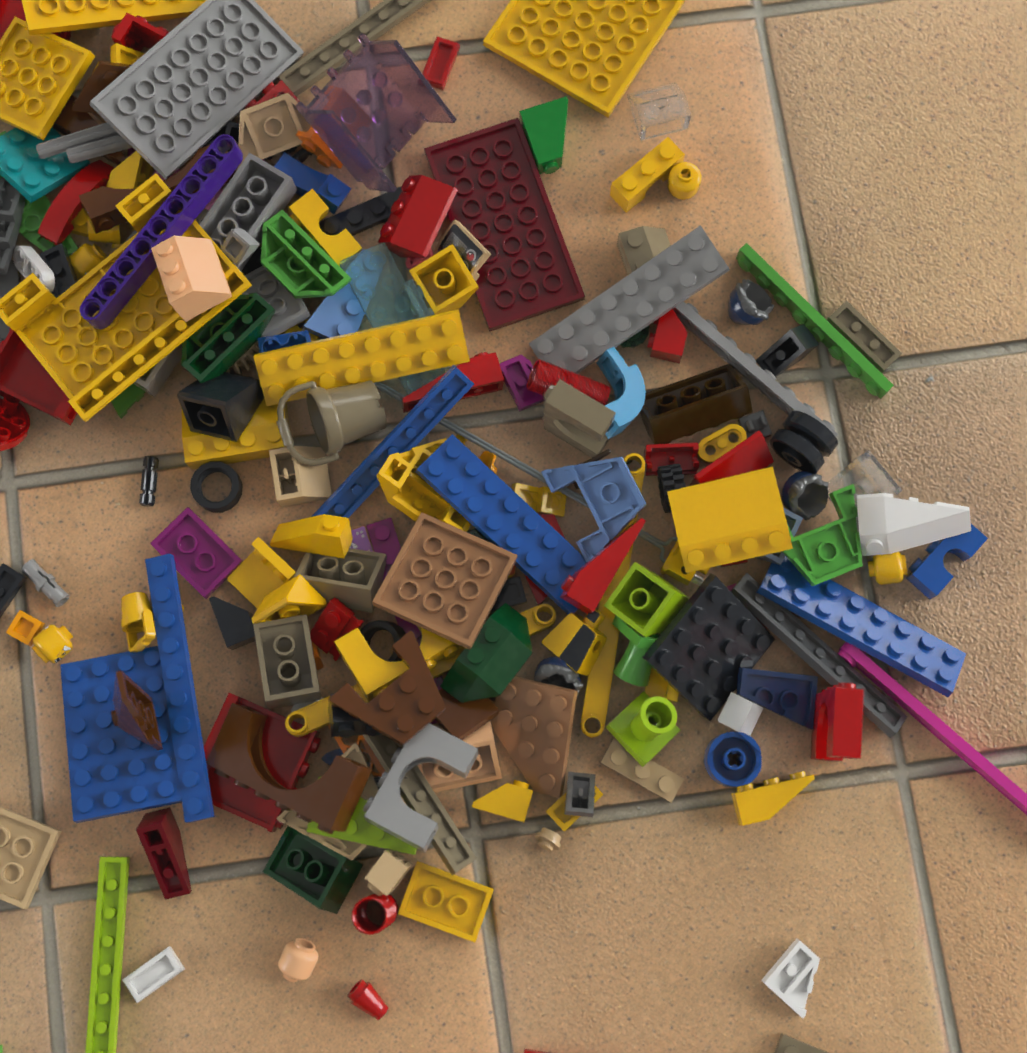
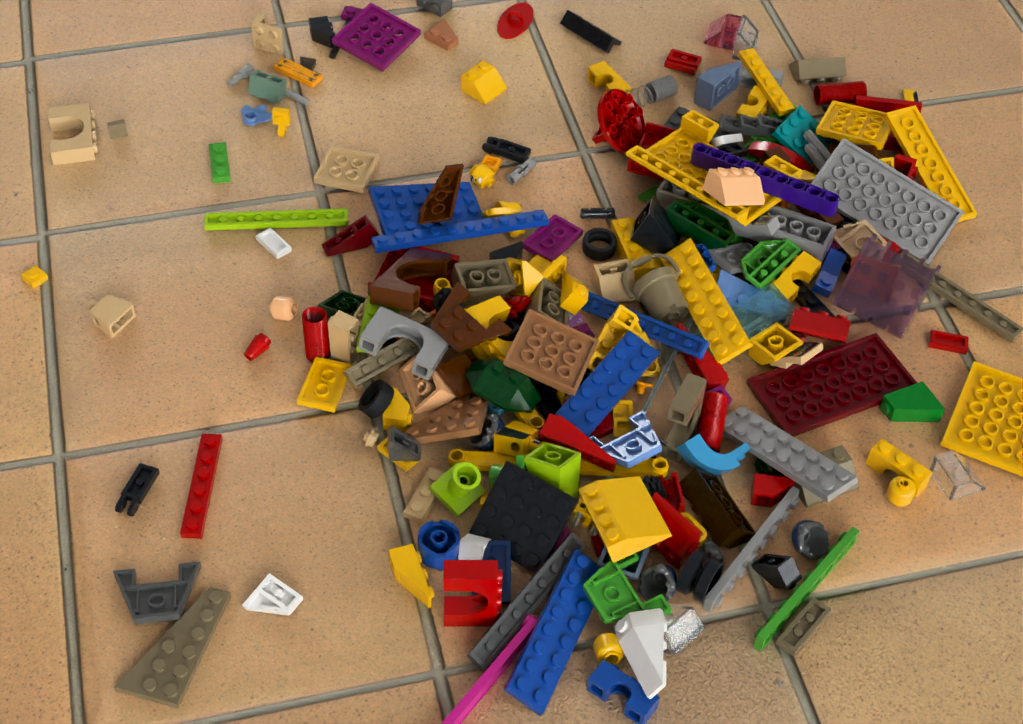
camera: 80 degrees right, 30 degrees down
none -> black tyre [358,379,394,419]

